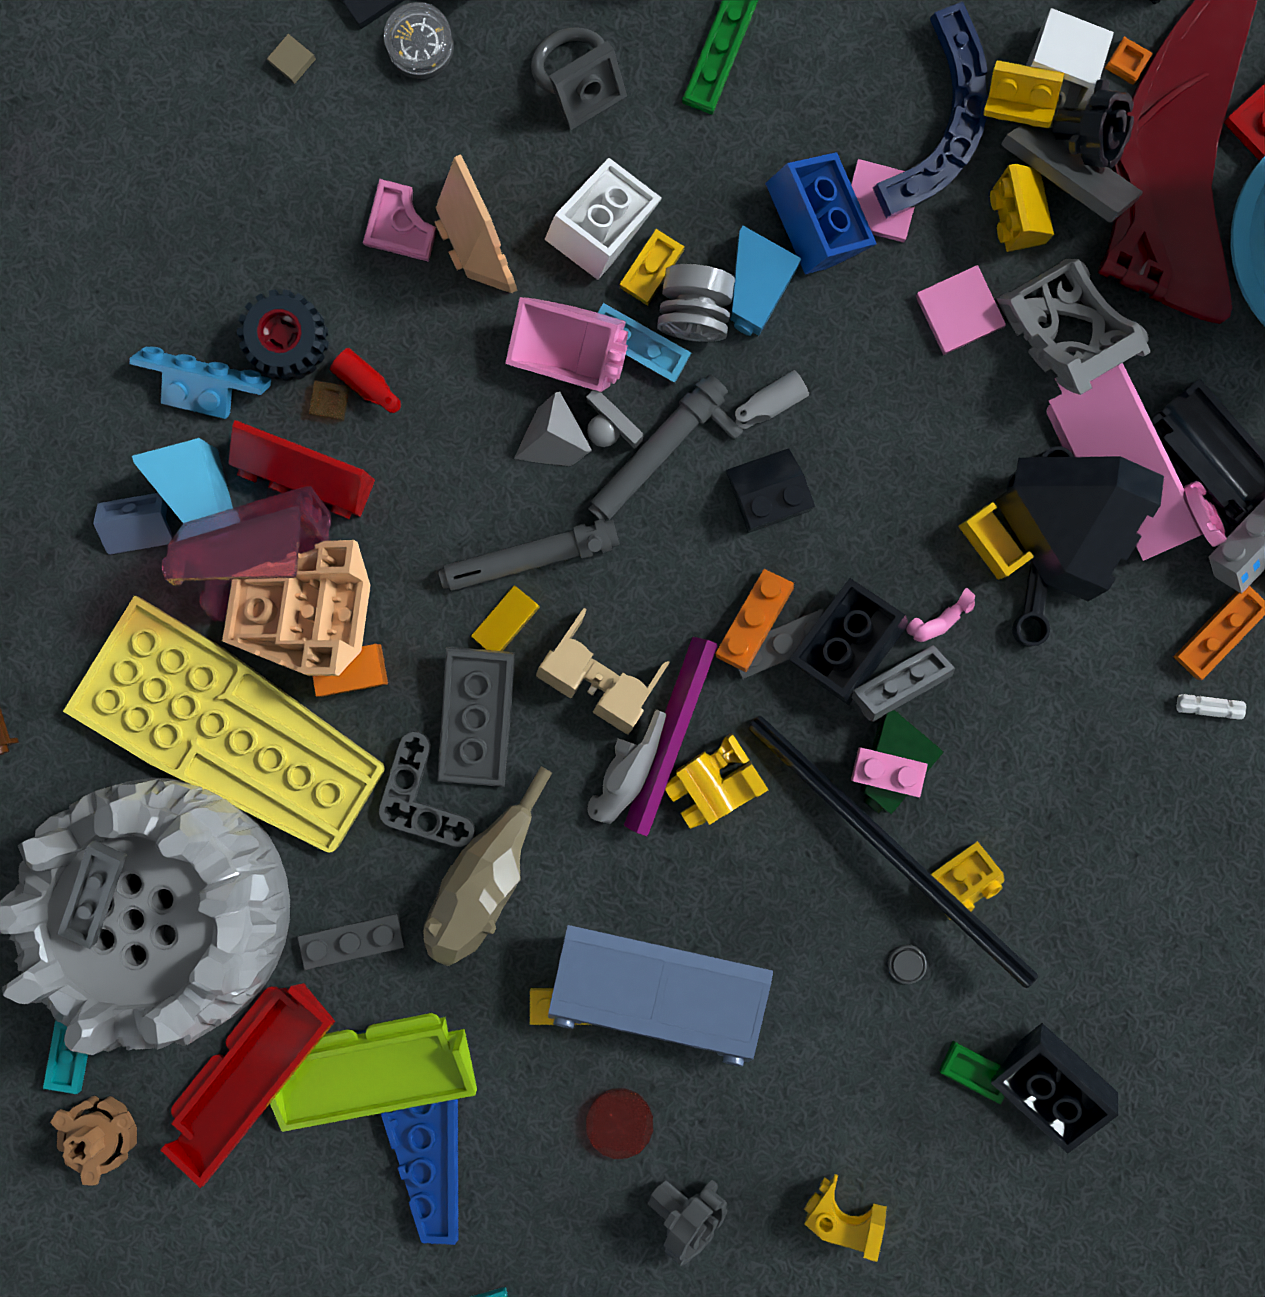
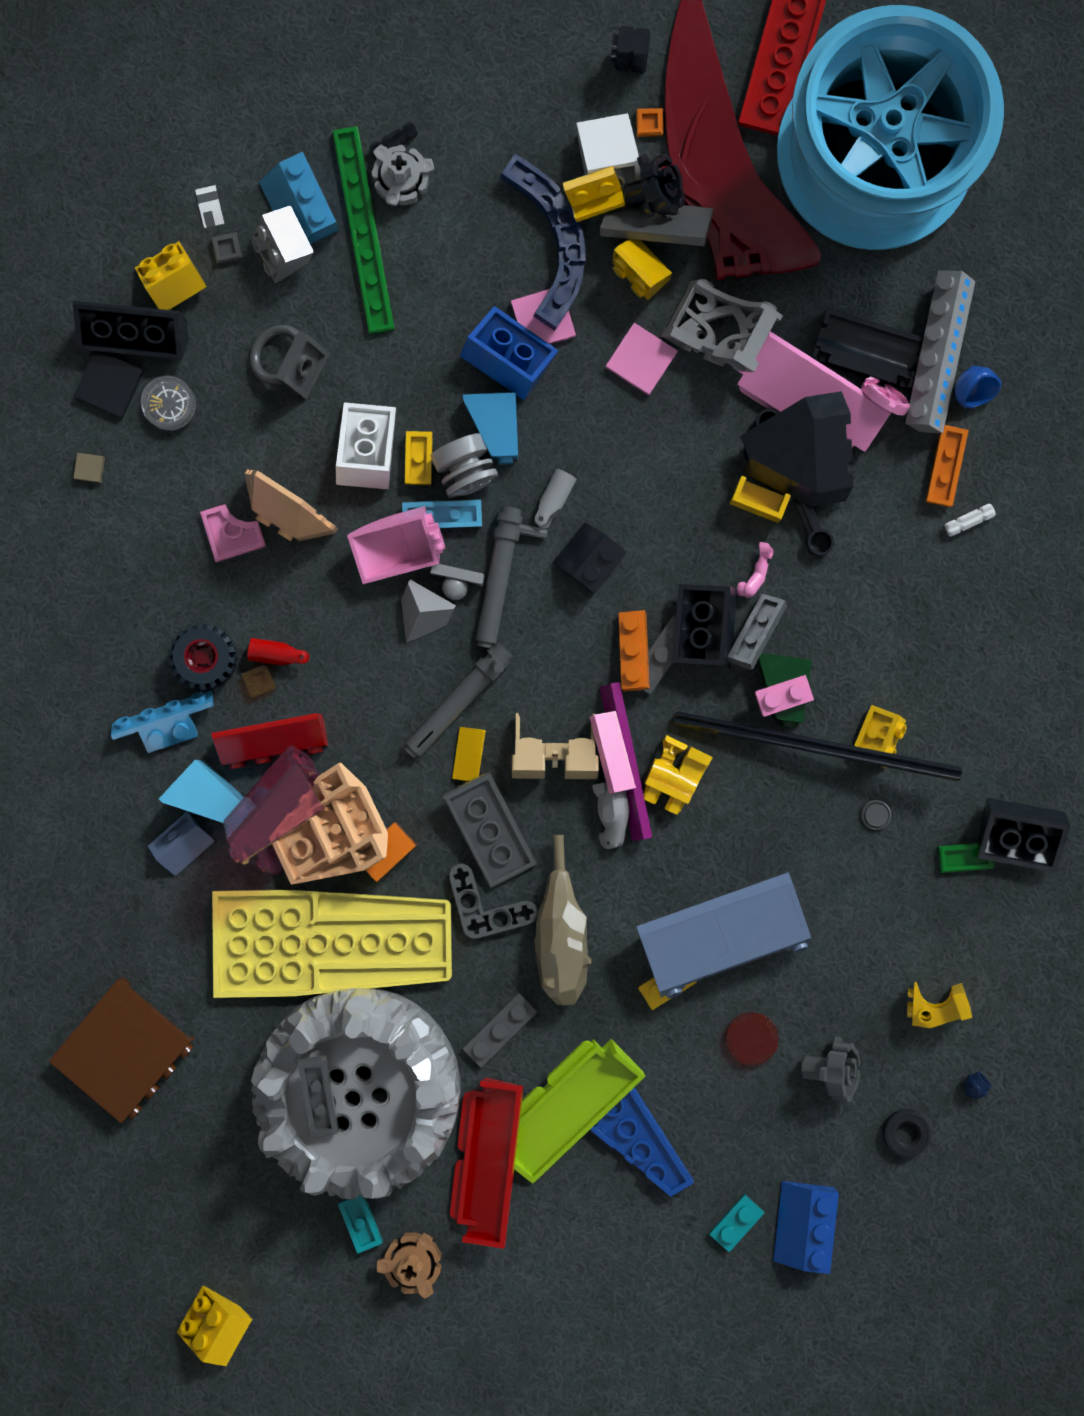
camera: 30 degrees left, 0 degrees up
none -> bright pink tile [590,711,636,794]

